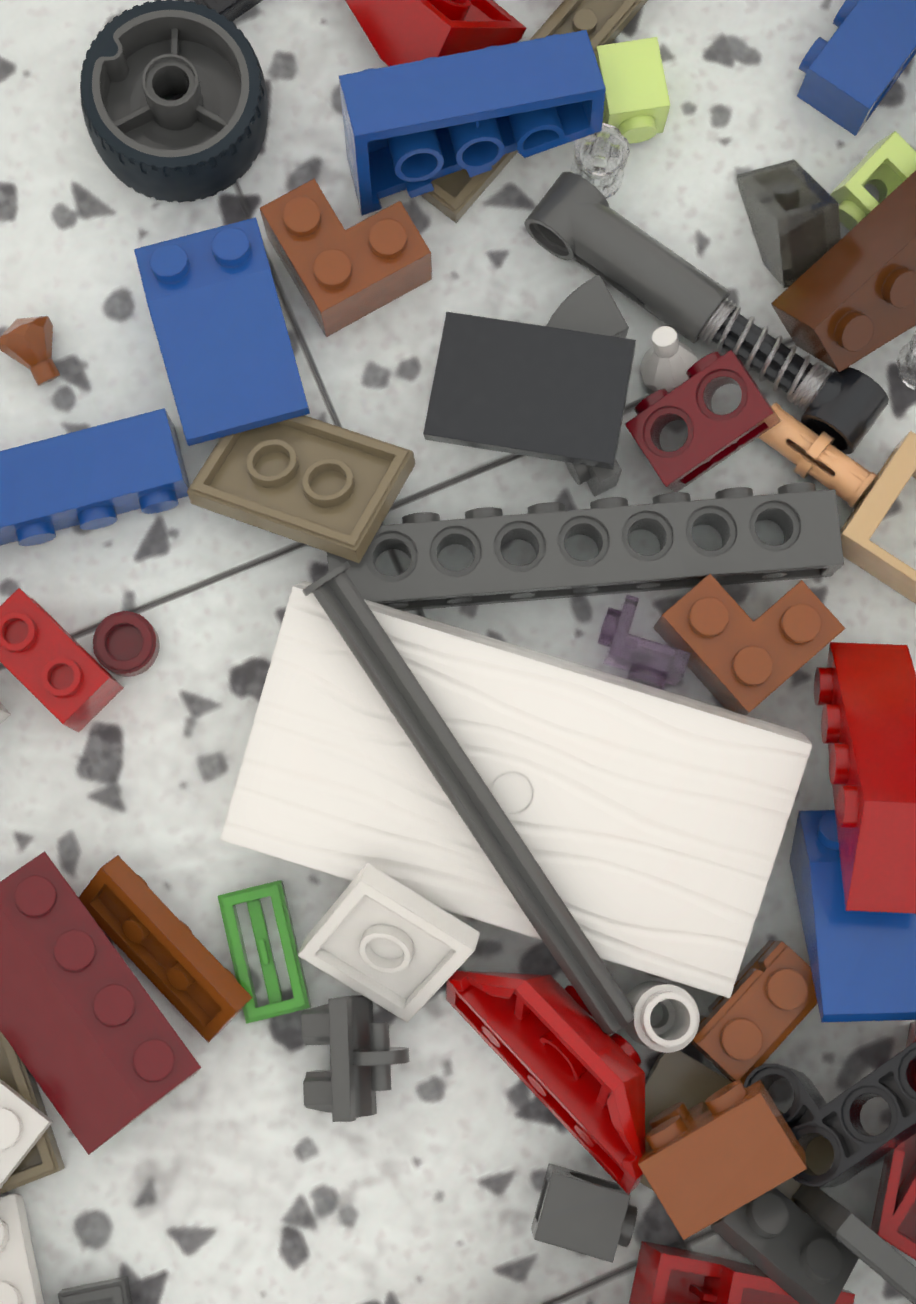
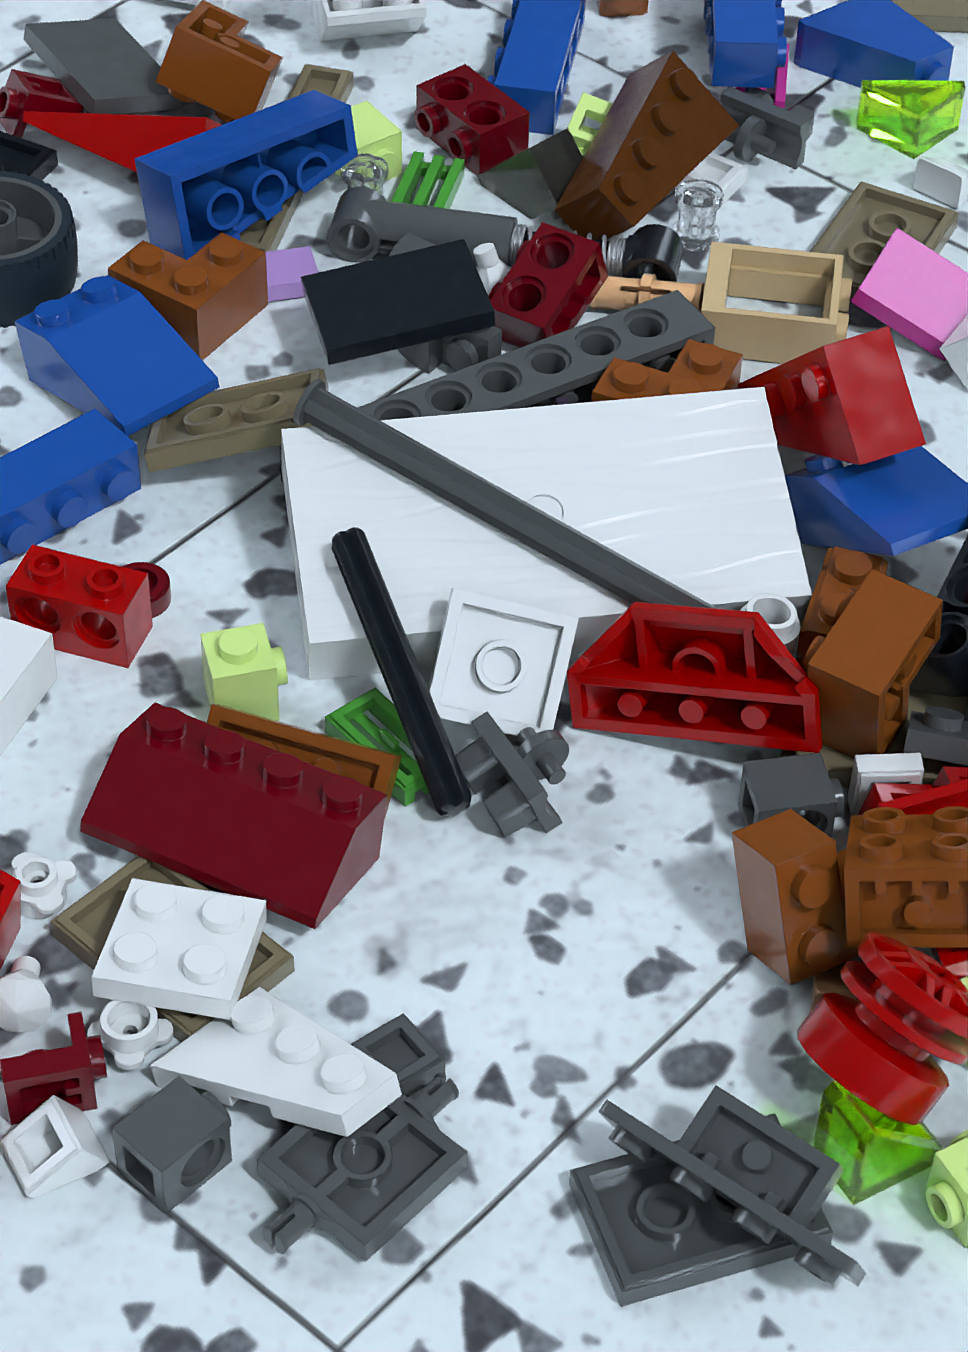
camera: 25 degrees left, 35 degrees down
none -> yellowish green brick [200,623,288,721]
none -> lavender tile [266,246,318,302]
none -> black axle [331,527,472,817]
none -> bright green tile [391,151,465,209]
none -> dark red brick [414,64,530,177]
none -> white tile [847,753,924,816]

